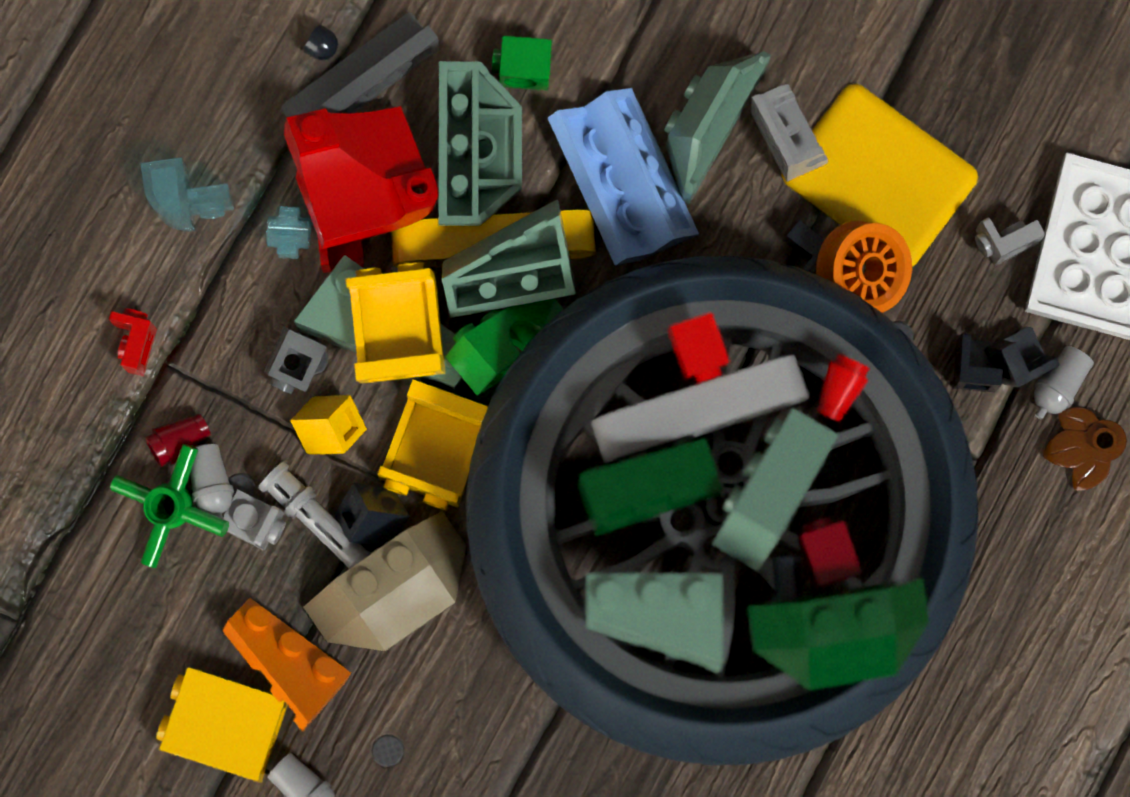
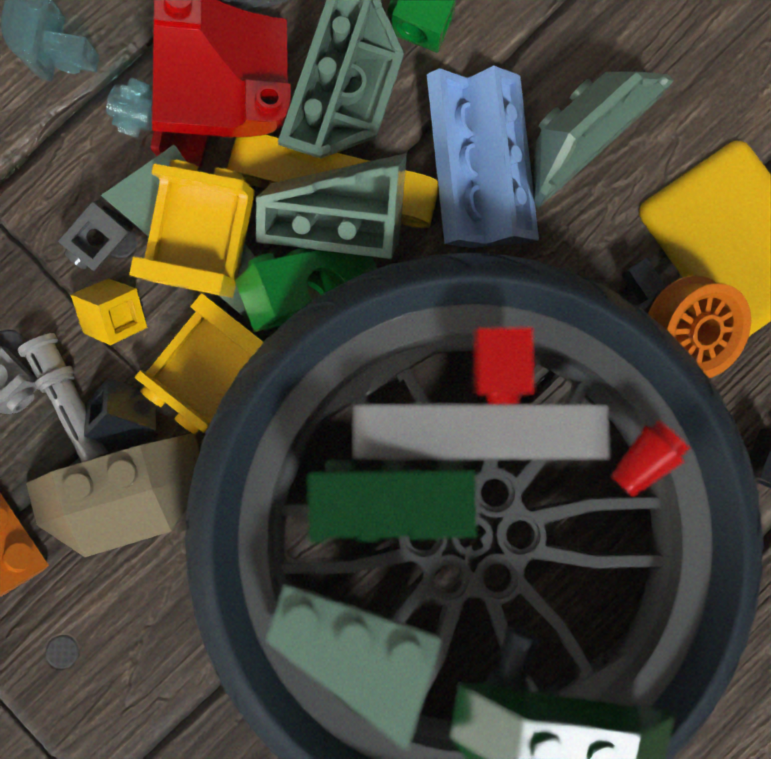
camera: 25 degrees right, 5 degrees up
sand green wedge [712,408,839,571] -> none
light grey hinge [751,84,828,181] -> none
dark red brick [797,518,861,590] -> none

